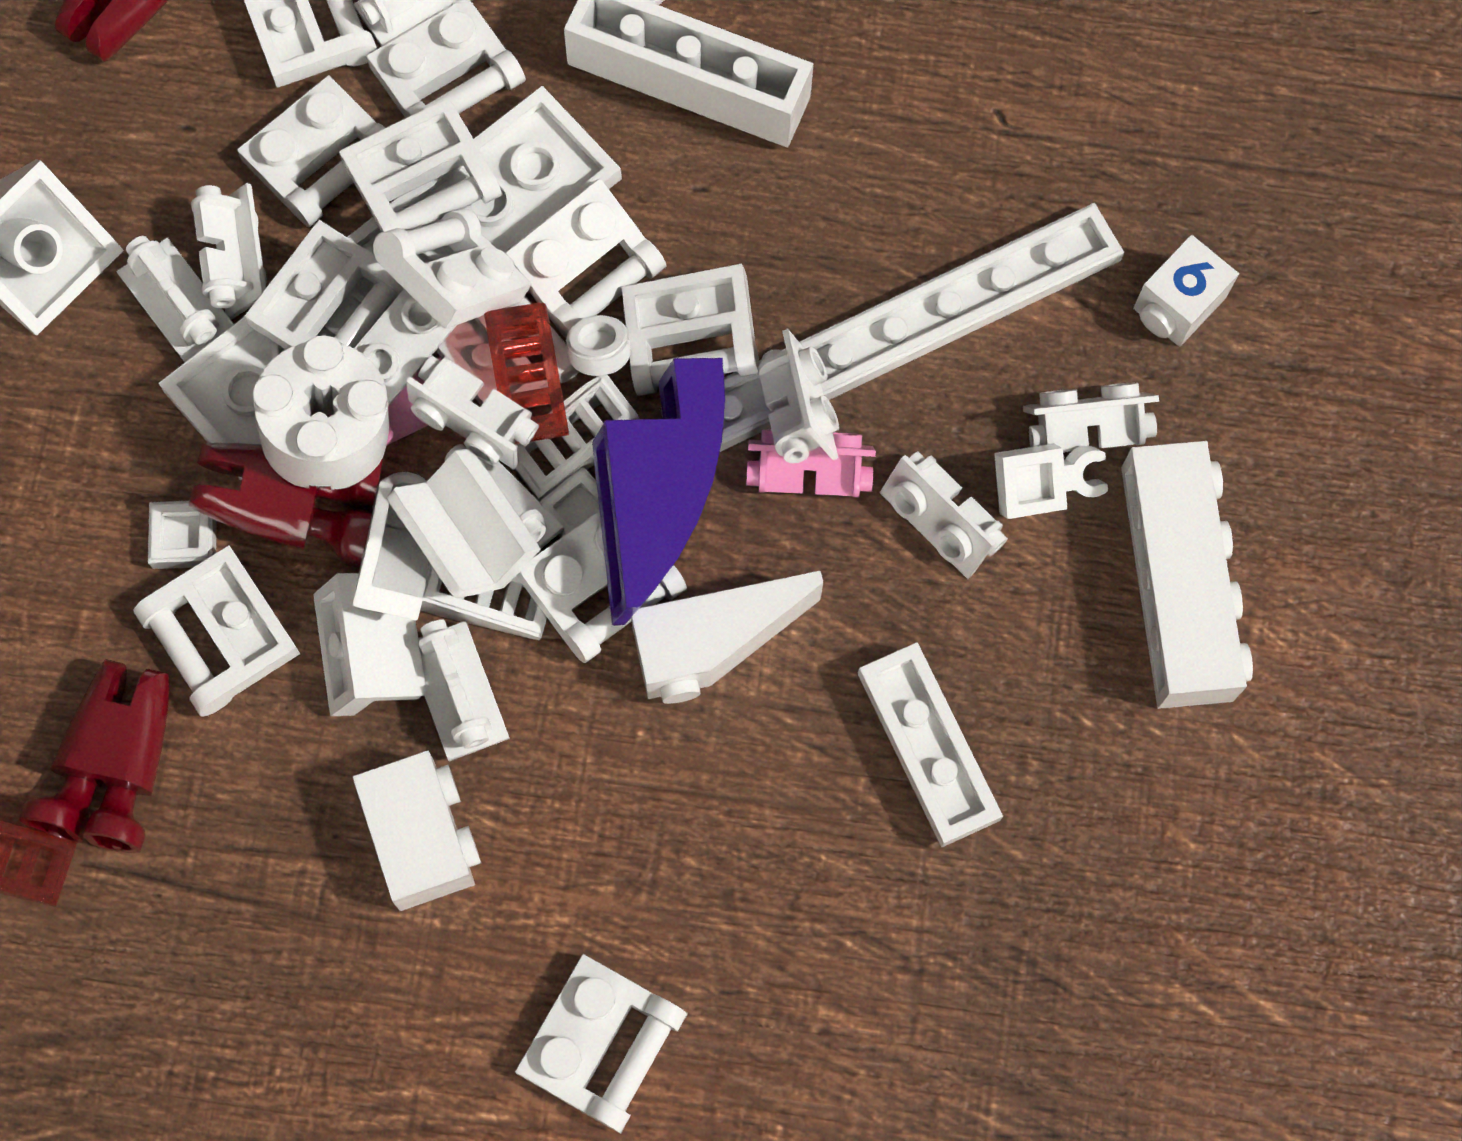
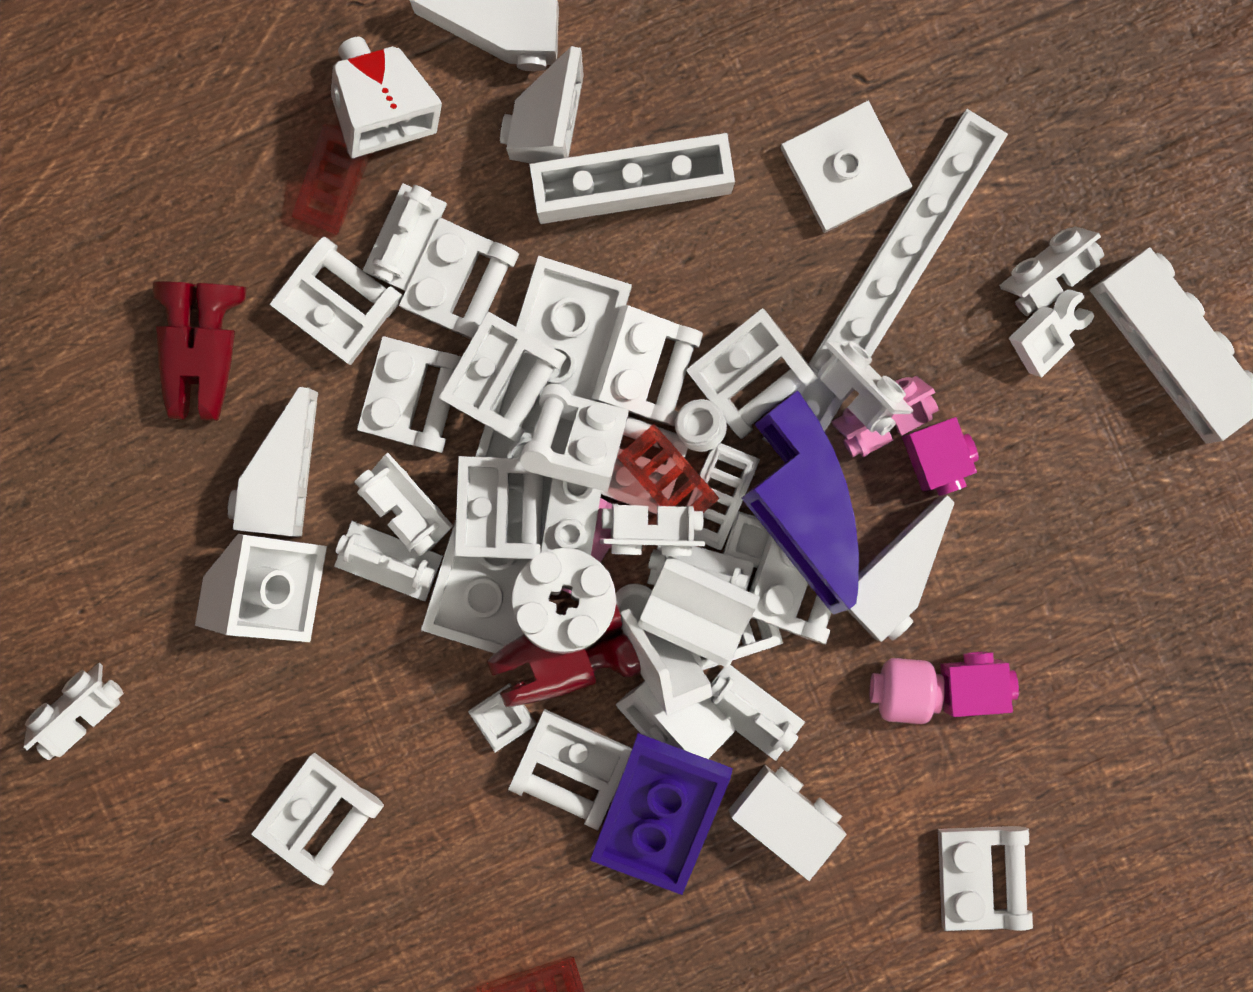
camera: 30 degrees left, 15 degrees up
dark red piece [19,659,169,853] -> none
white plate [858,642,1003,847] -> none
white hinge [879,452,1008,579] -> none
white brick [1133,235,1239,347] -> none
none -> white slope [228,387,318,536]
none -> dark purple plate [590,733,733,895]
none -> white plate [781,100,913,233]
none -> bright pink head [869,658,944,724]
none -> dark pink brick [902,417,979,496]
none -> dark pink brick [940,652,1019,717]

